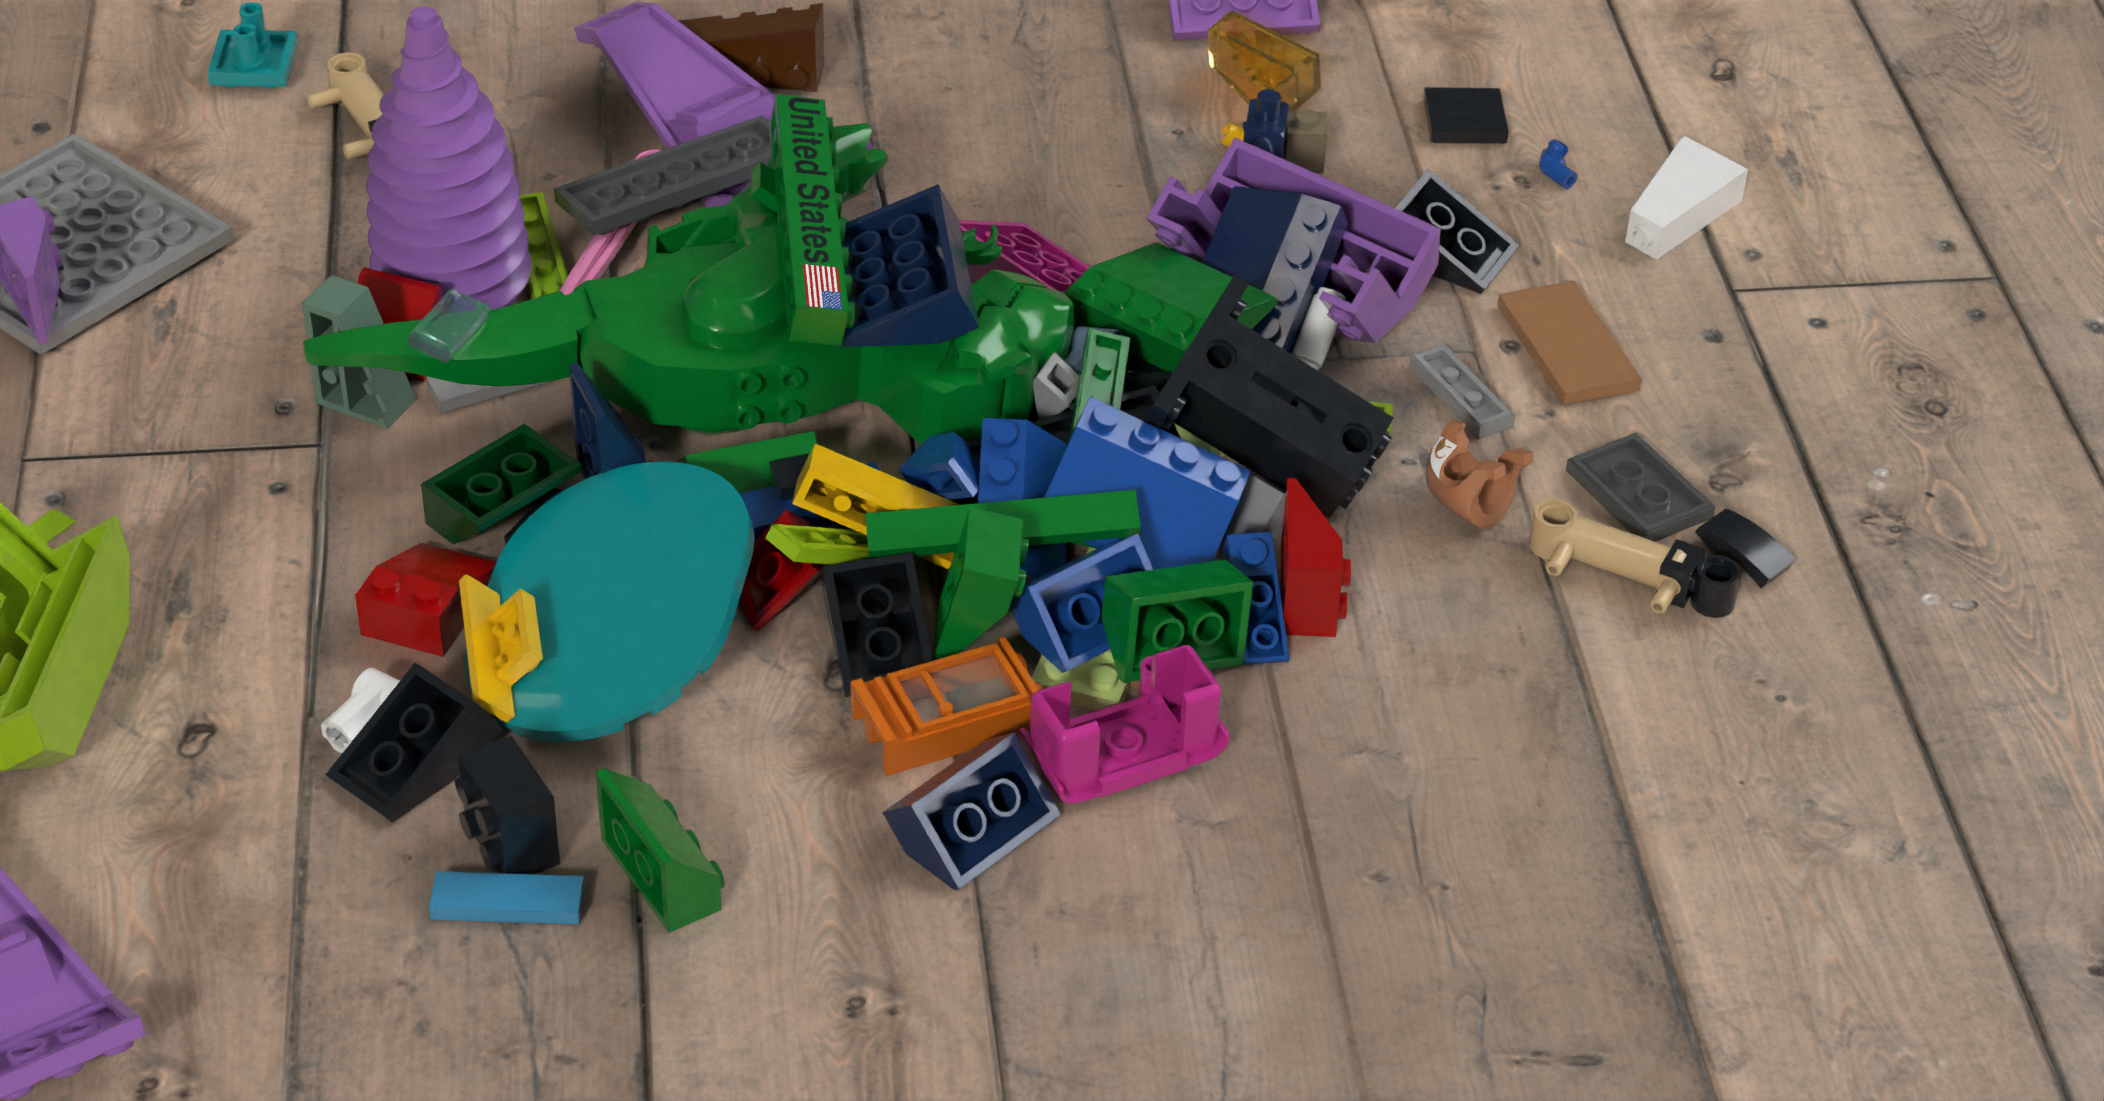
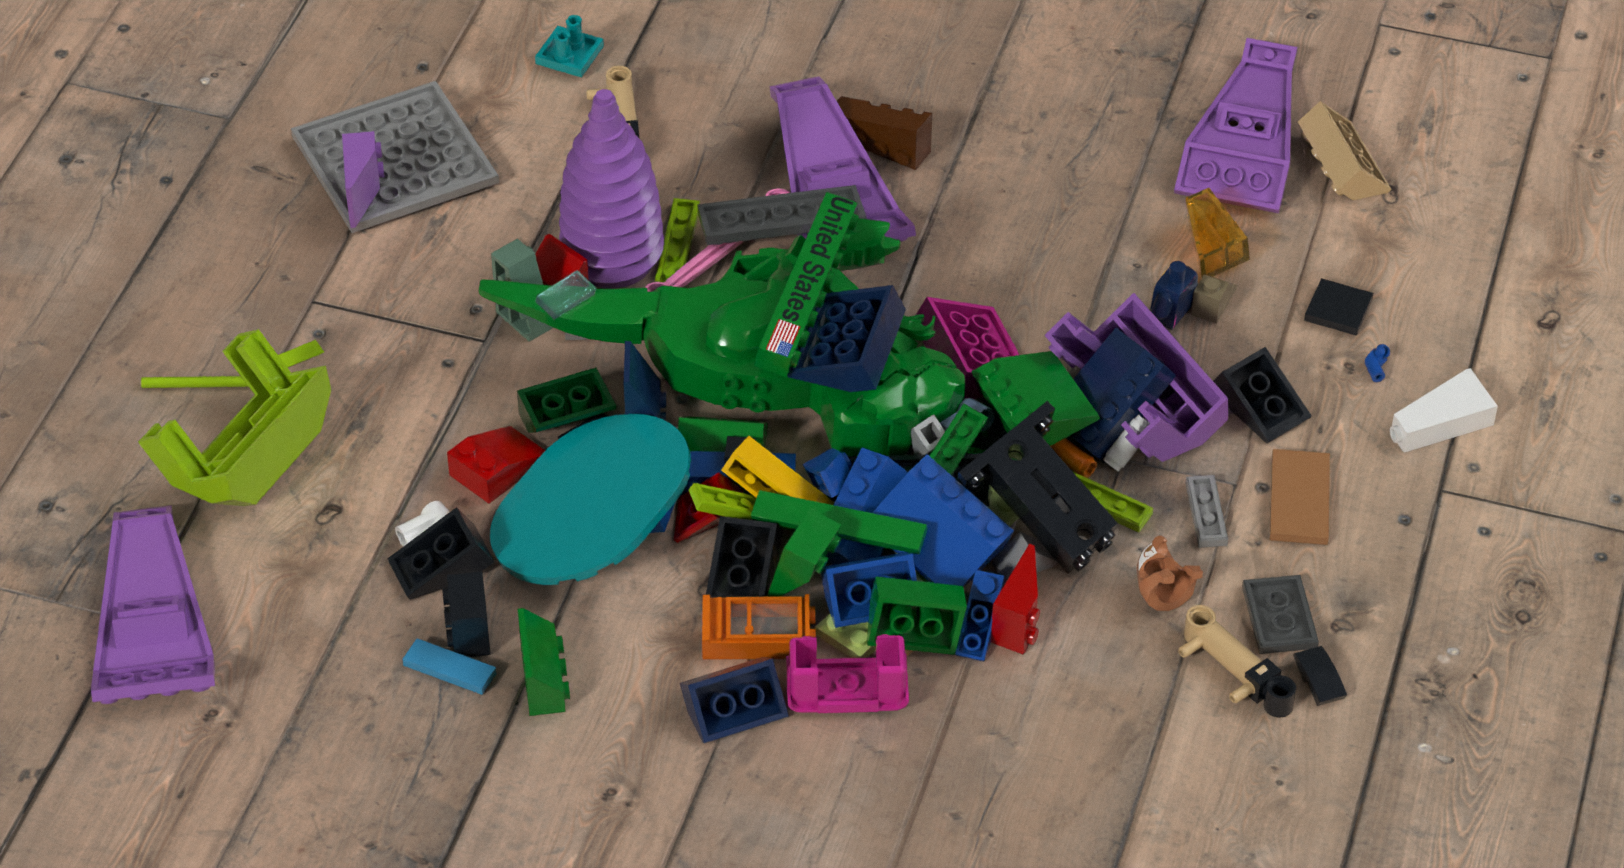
camera: 25 degrees right, 5 degrees up
yellow bracket [459,574,543,723] -> none

